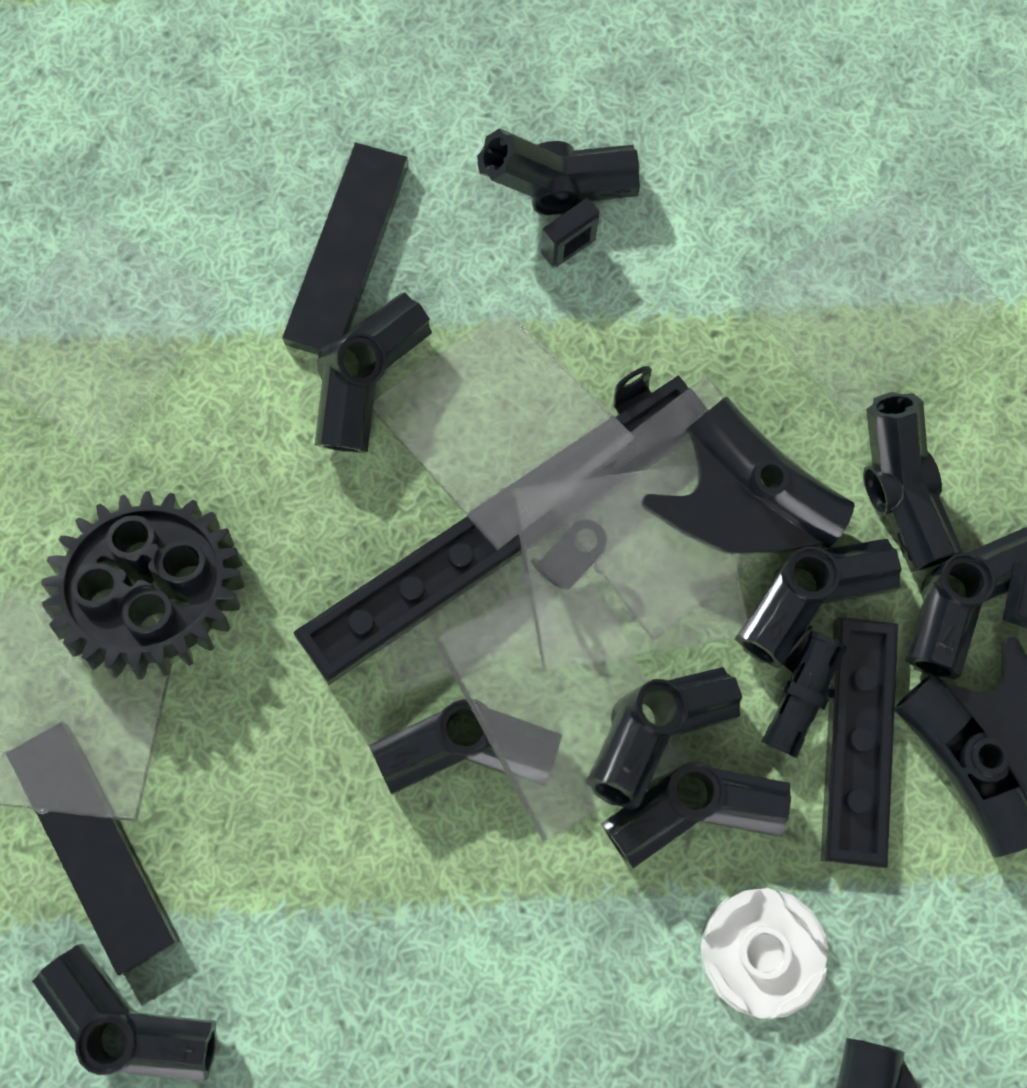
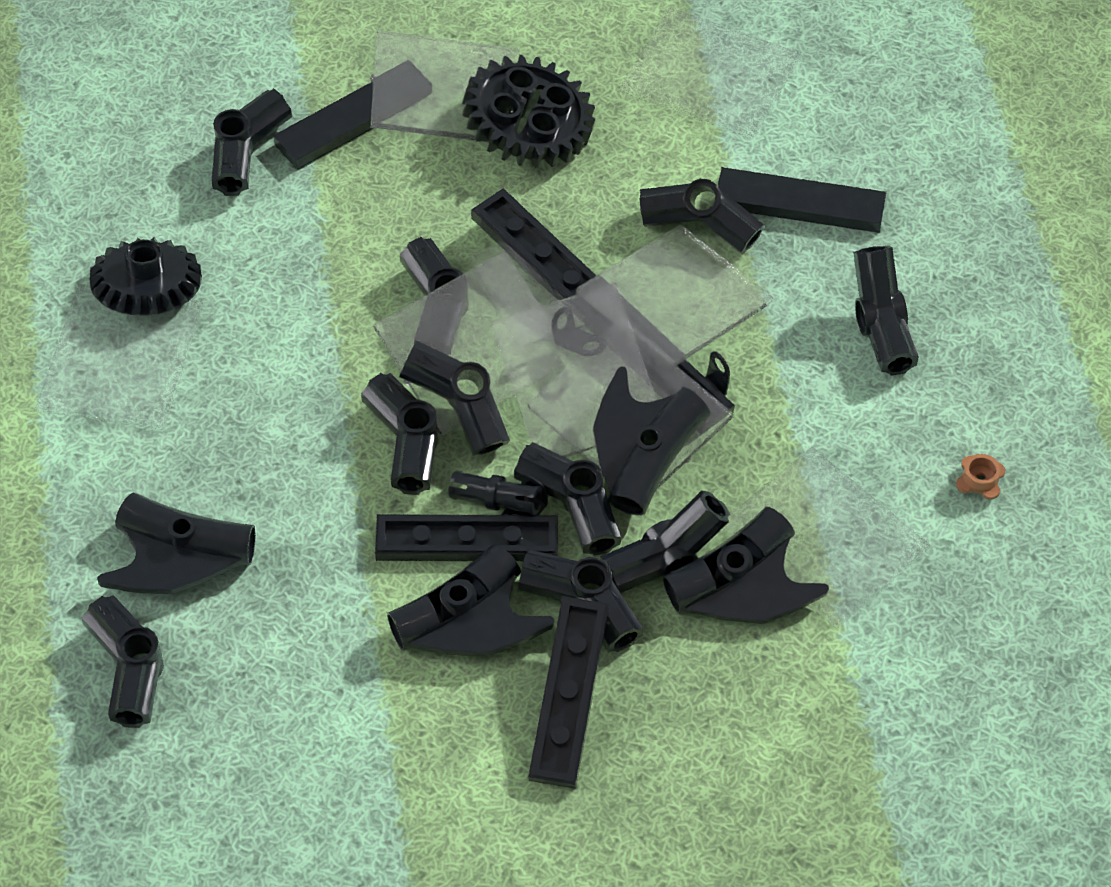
camera: 85 degrees right, 20 degrees down
black tile [541,197,600,268] -> none
white tile [700,888,828,1019] -> none
none -> black pin [663,506,829,624]
none -> nougat plate [956,454,1006,500]

